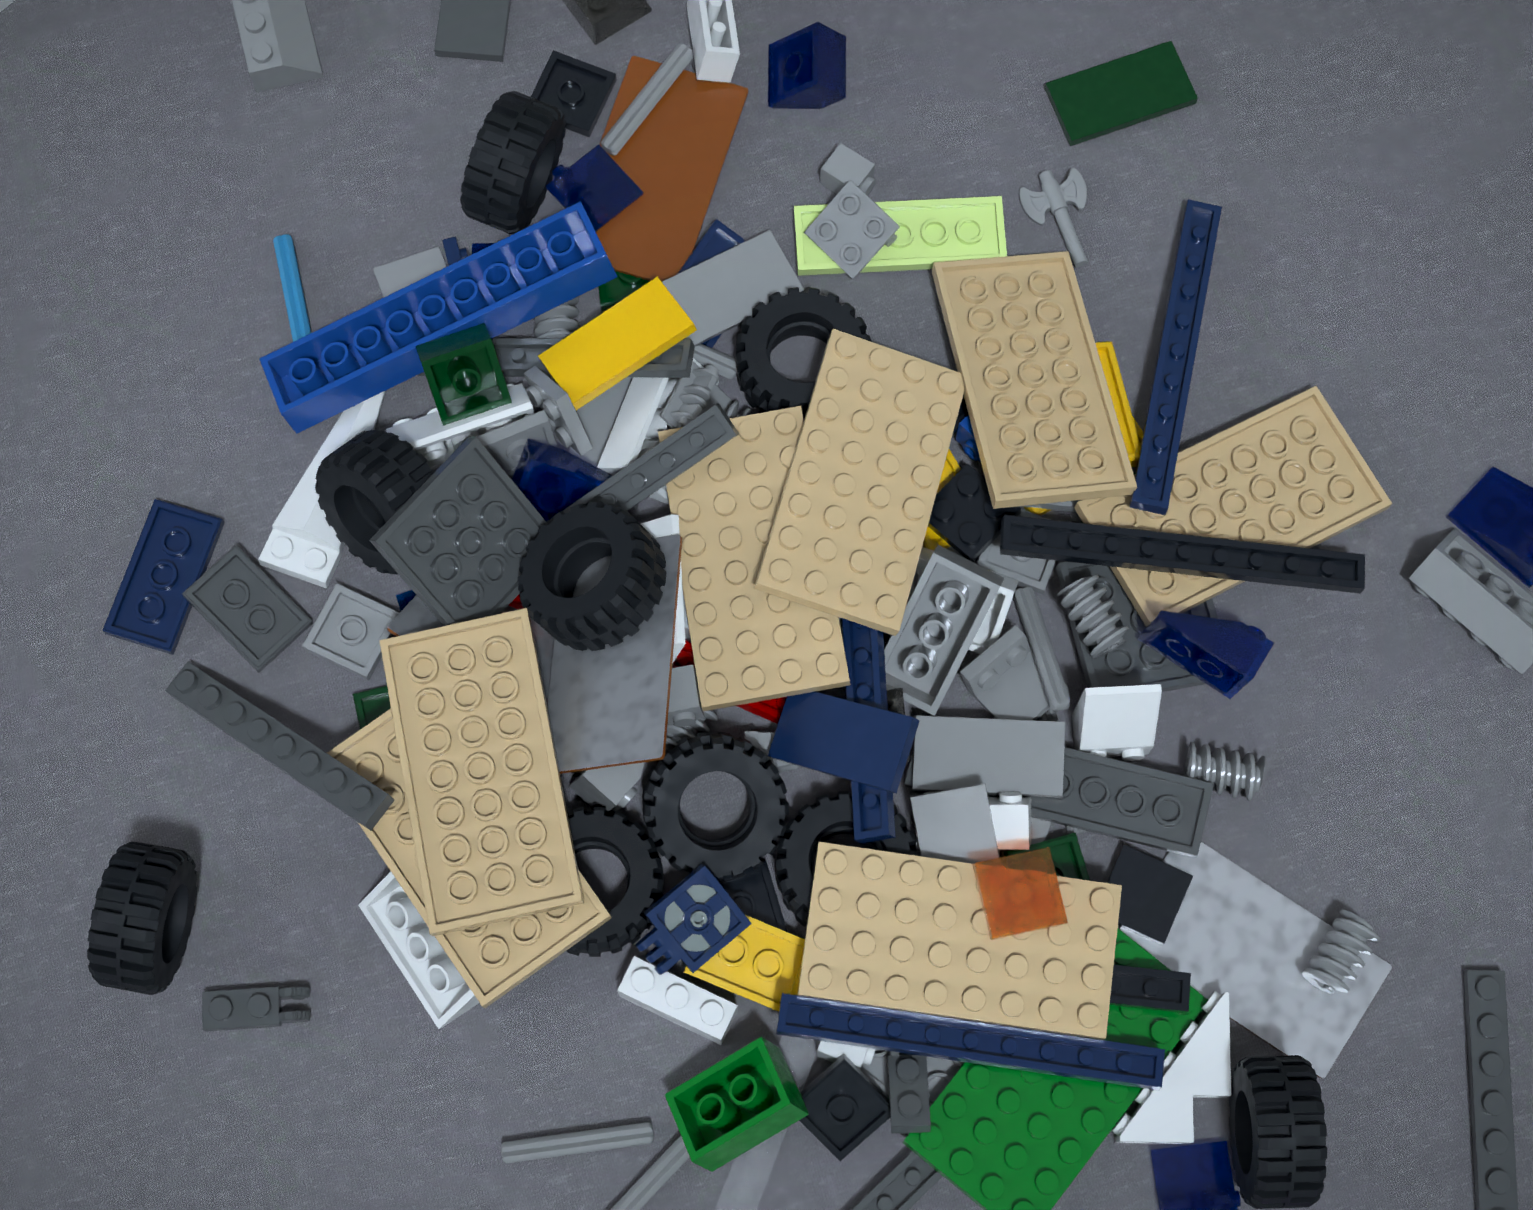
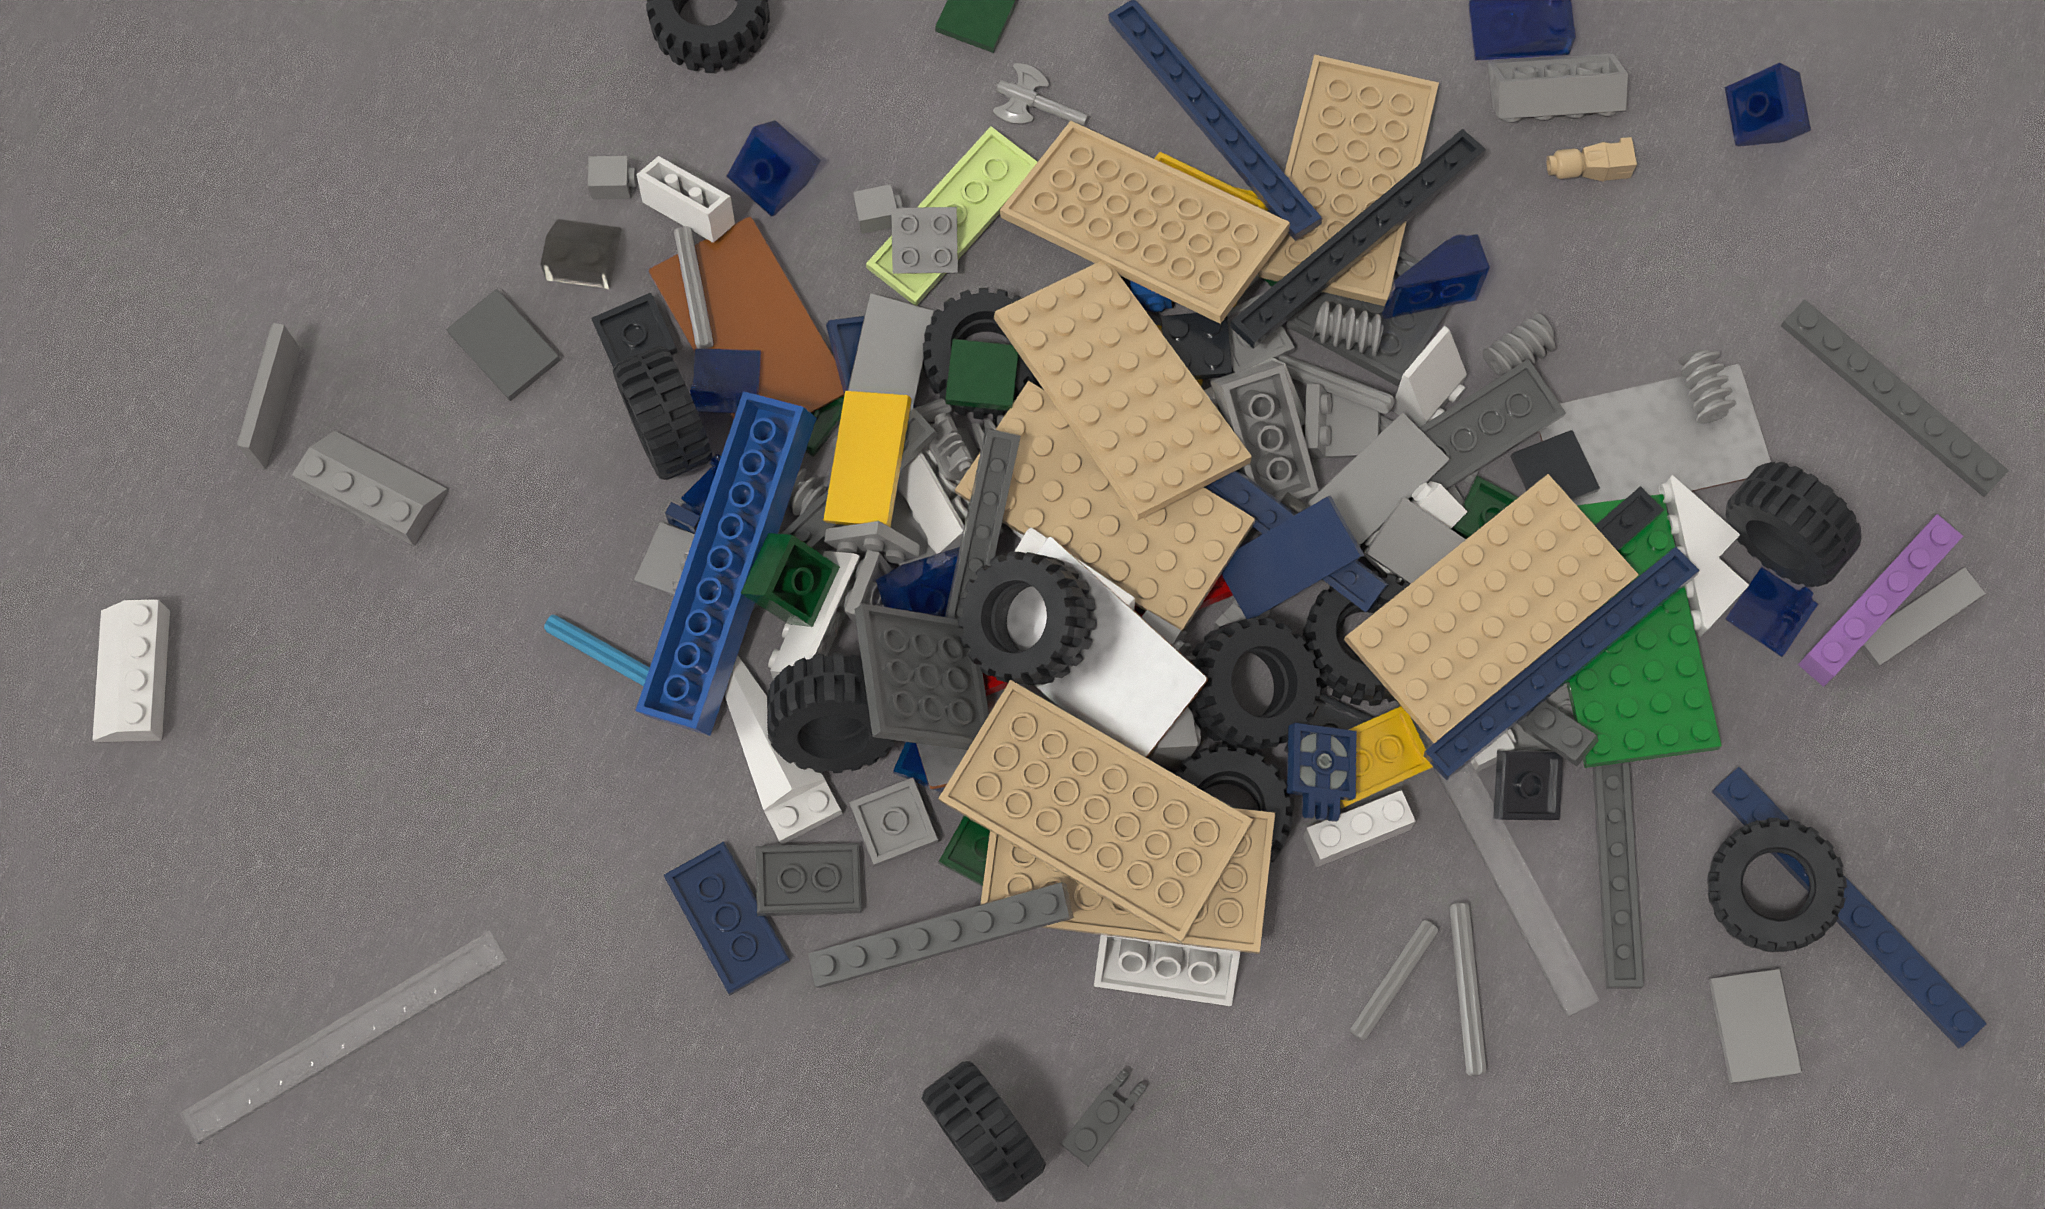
camera: 45 degrees left, 0 degrees up
green brick [665,1037,809,1172] -> none
clear orange plate [973,847,1068,941] -> none
none -> dark green tile [945,339,1018,411]
none -> tan piece [1546,137,1637,182]

